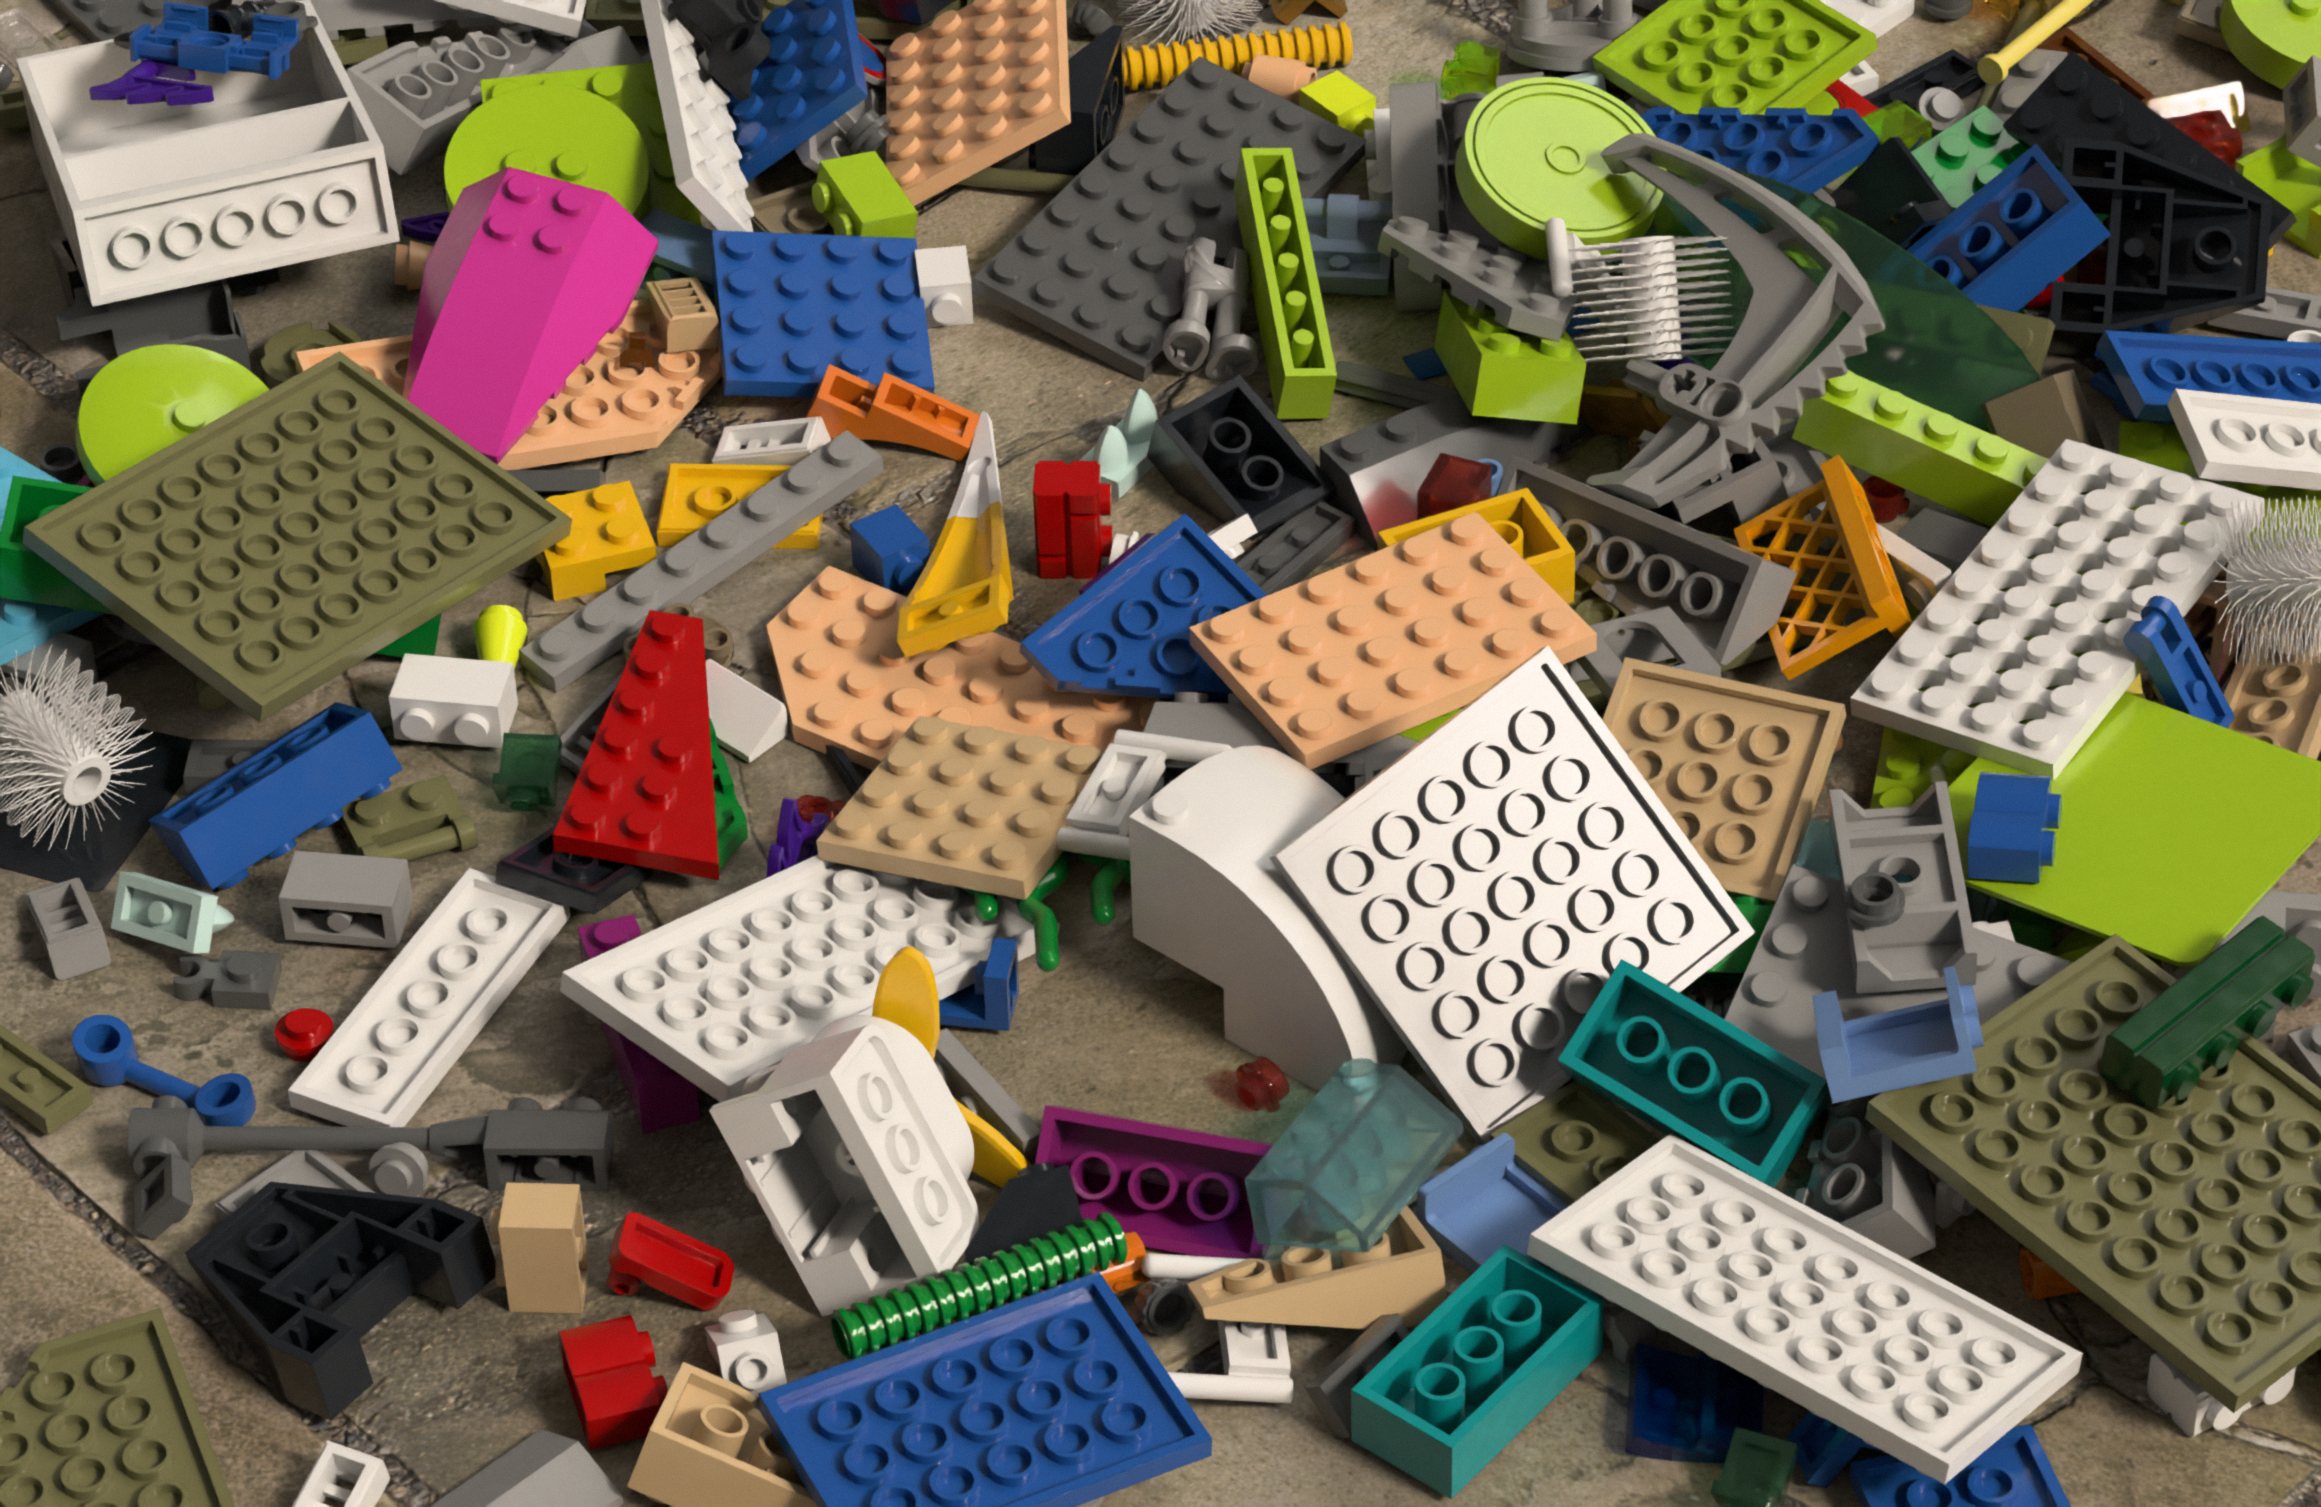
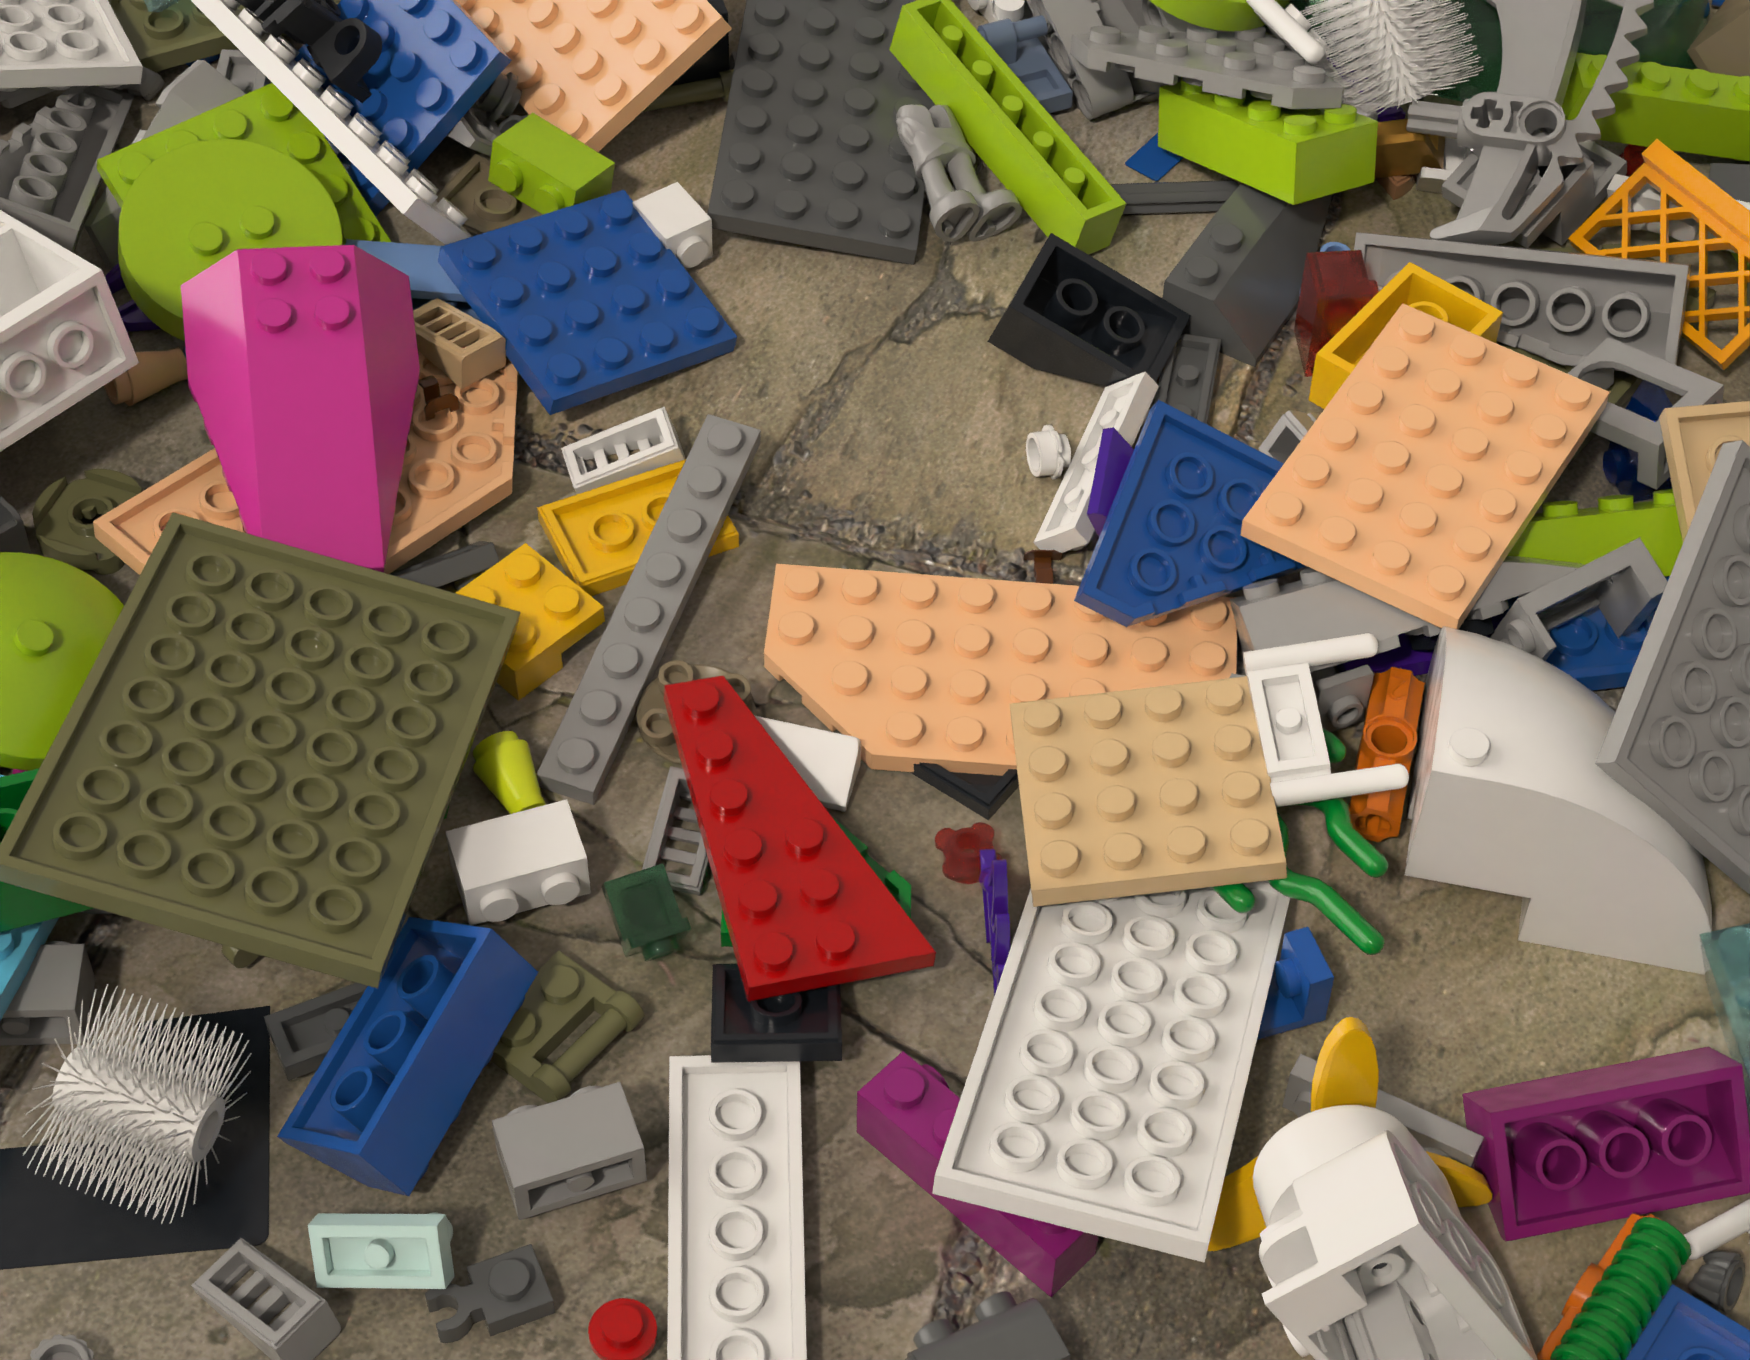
camera: 30 degrees left, 10 degrees up
orange slope [805,364,980,462] -> none
blue brick [849,504,930,594] -> none
yellow plate [897,411,1014,658] -> none
black slope [964,1162,1083,1266] -> none
red brick [1033,461,1113,579] -> none
light aqua tile [1079,389,1159,499] -> none
clear red plate [1235,1056,1290,1113] -> none

